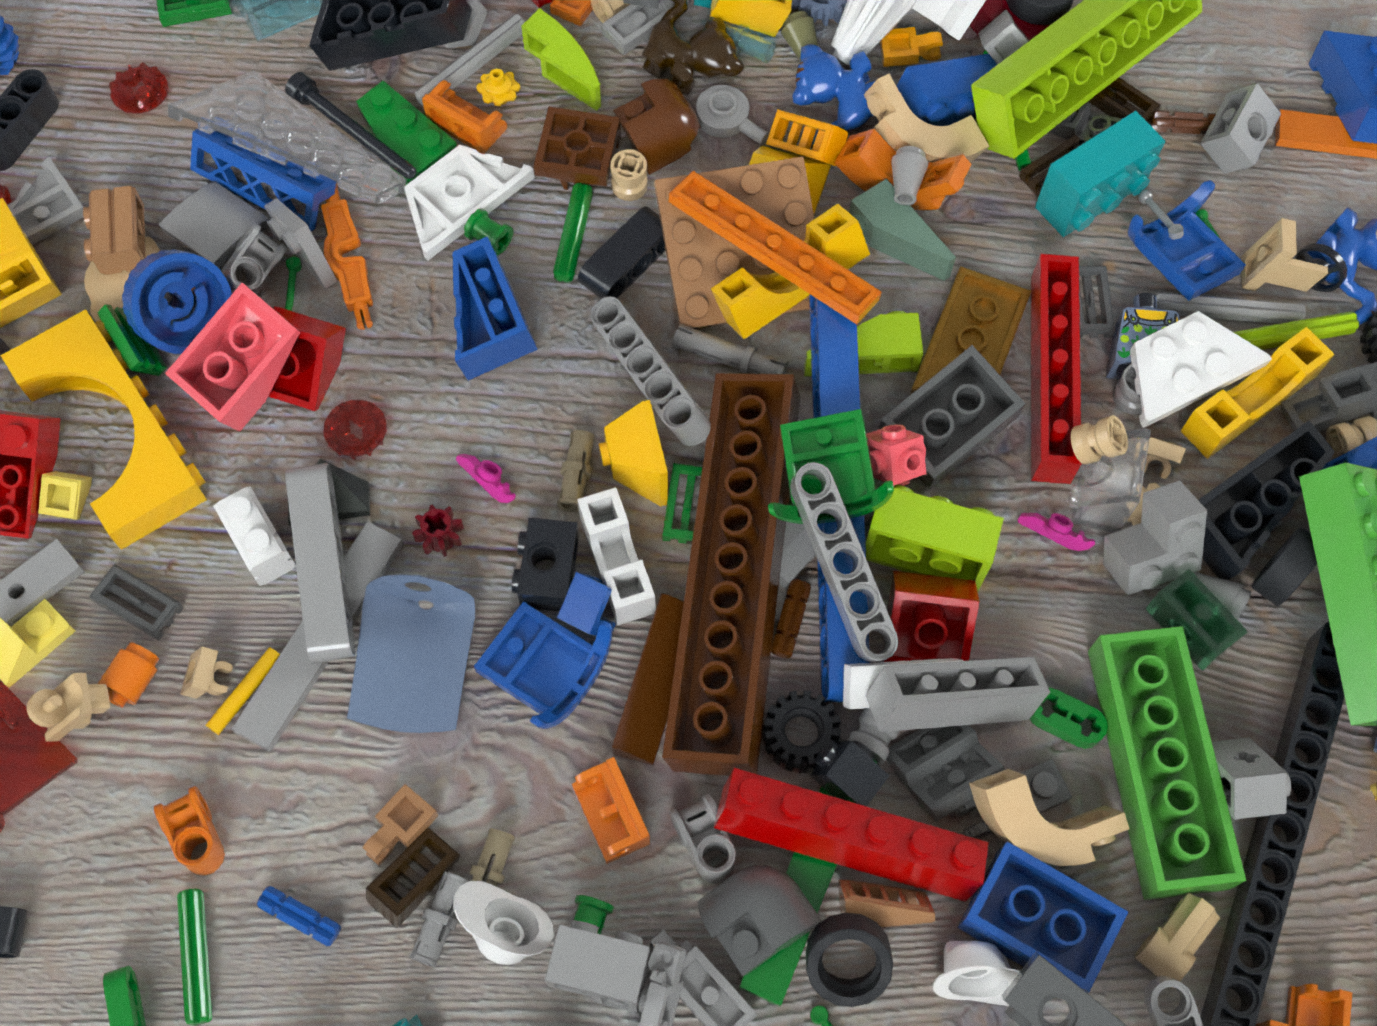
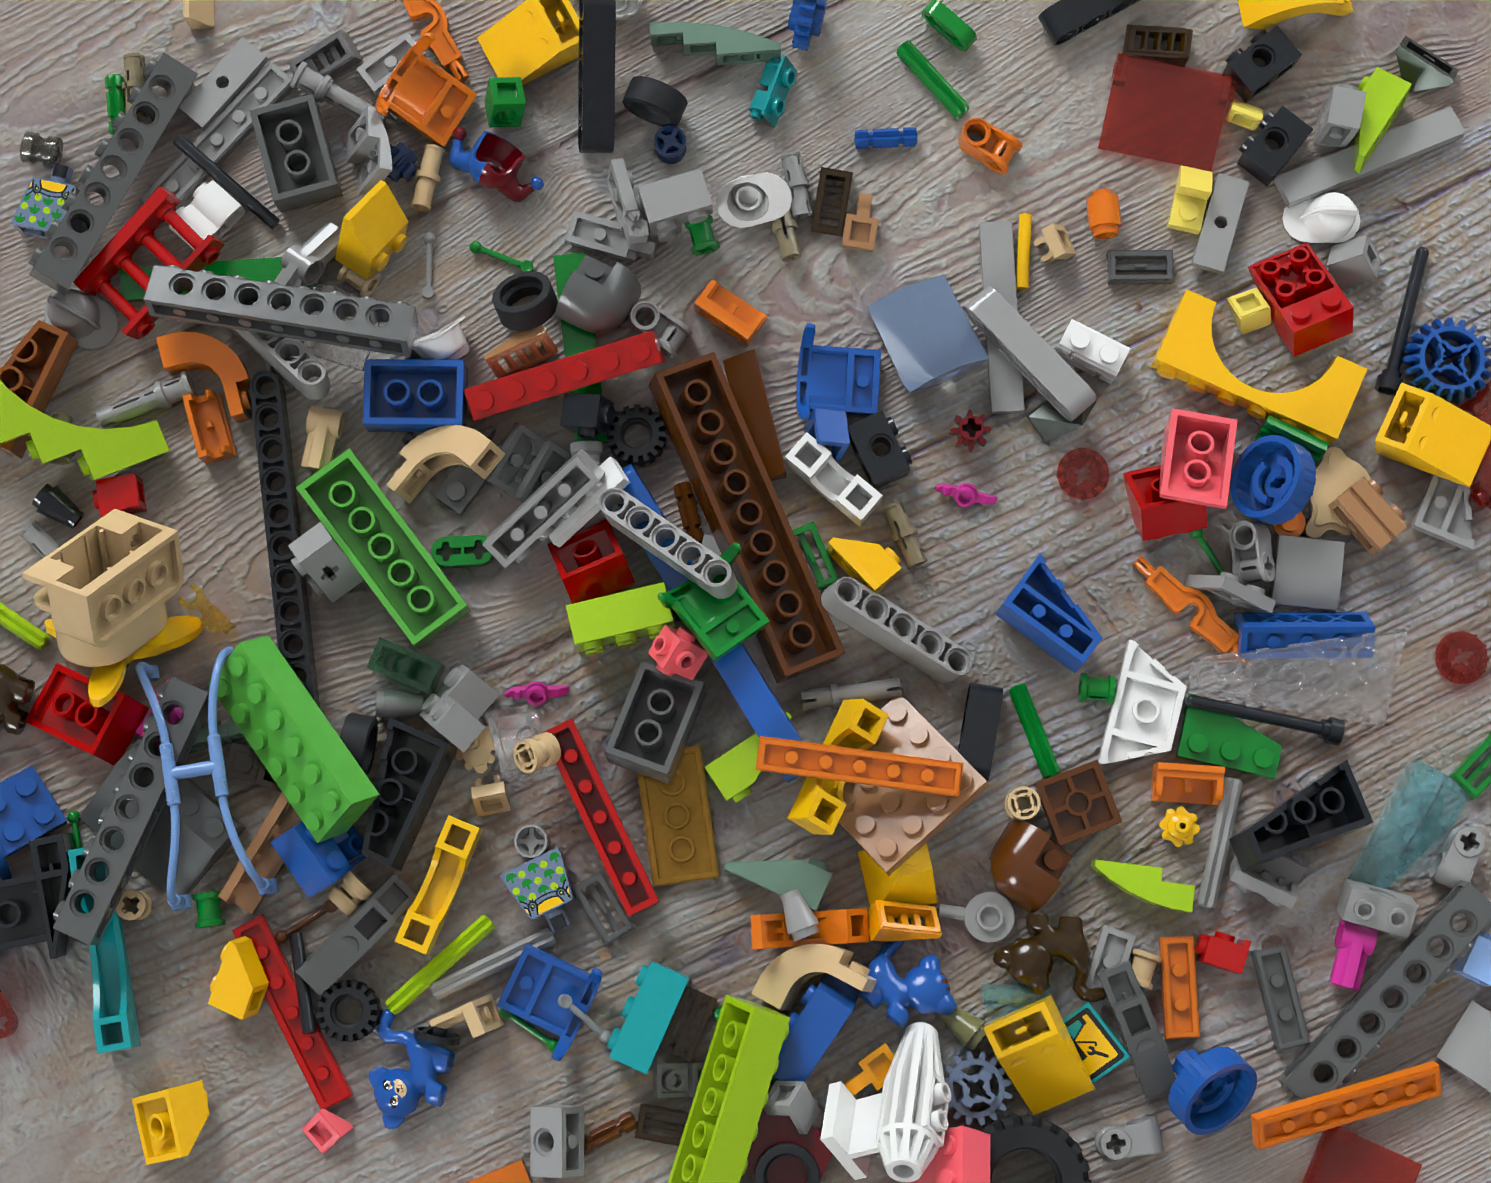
camera: 150 degrees right, 15 degrees up
tan hips [27,673,110,742] -> none
white wing [1130,311,1272,428] -> none

